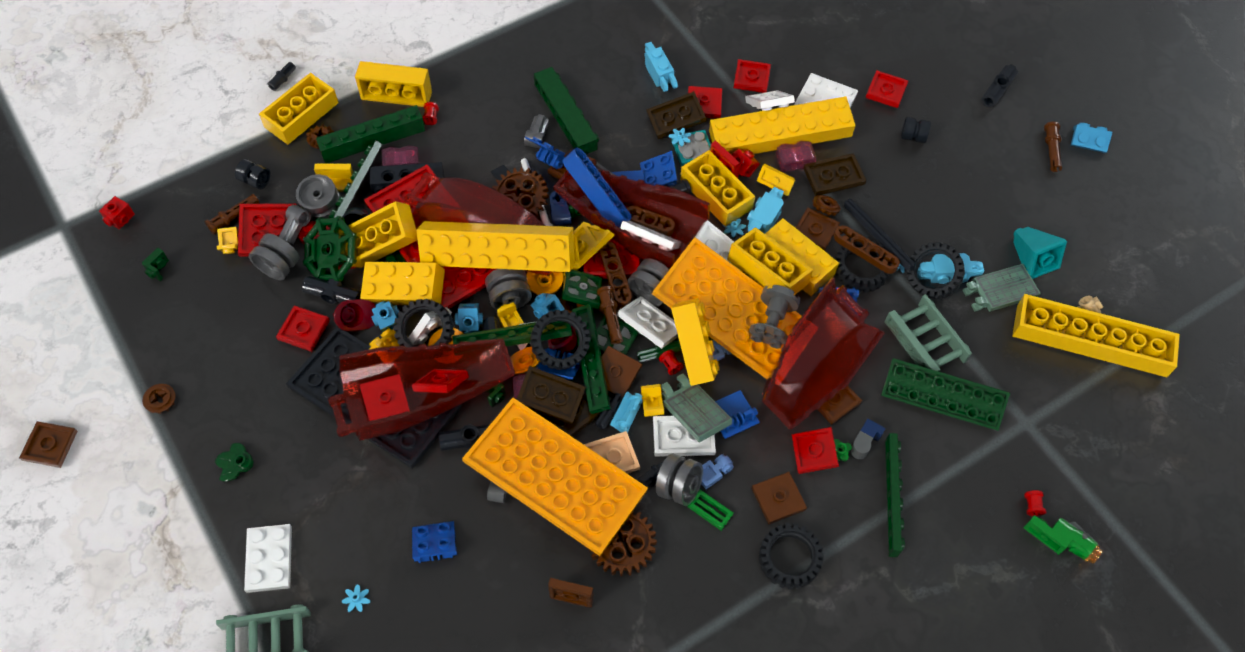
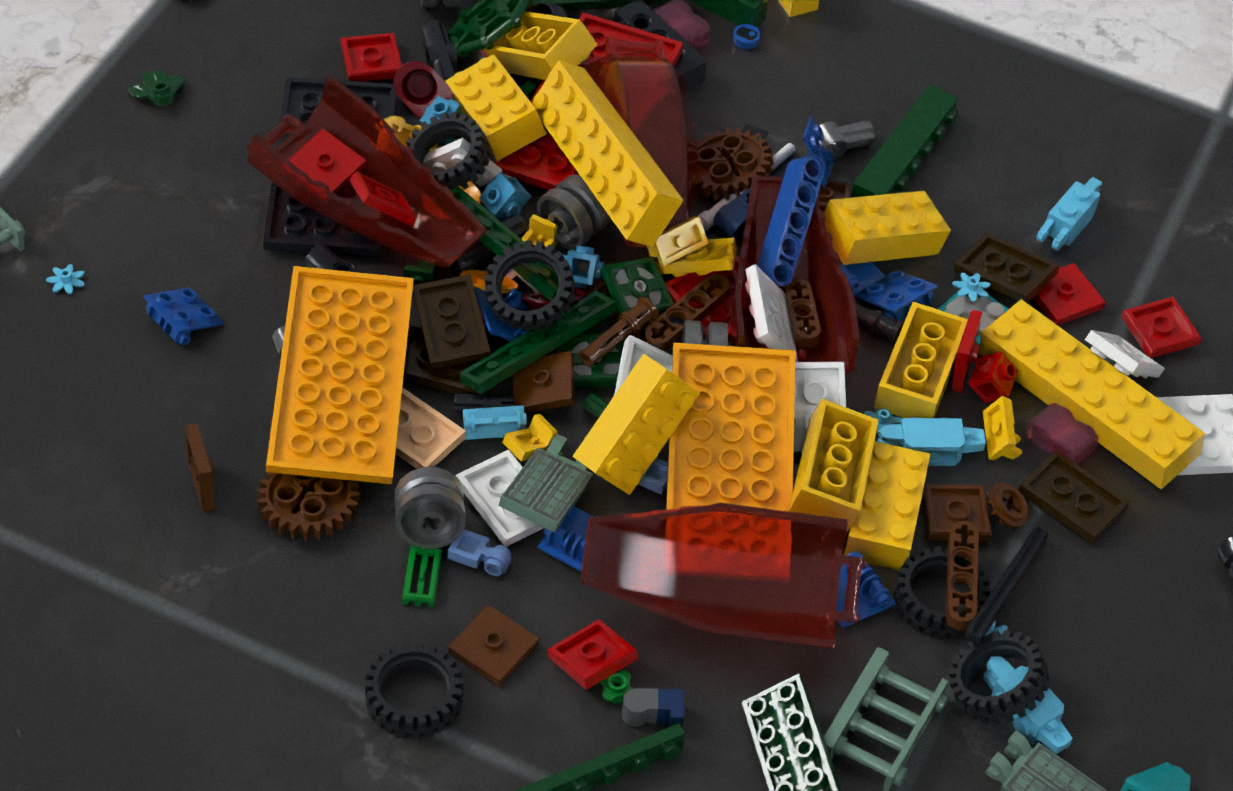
camera: 55 degrees right, 10 degrees down
white plate [244,524,292,593] -> none
red bush [422,102,439,125] -> none
light orange dish [526,270,563,295] -> none
dark grey piece [749,285,800,349] -> none
reddish brown plate [806,372,862,425] -> none
none -> blue tile [733,24,760,50]
none -> yellow brick [818,191,951,265]

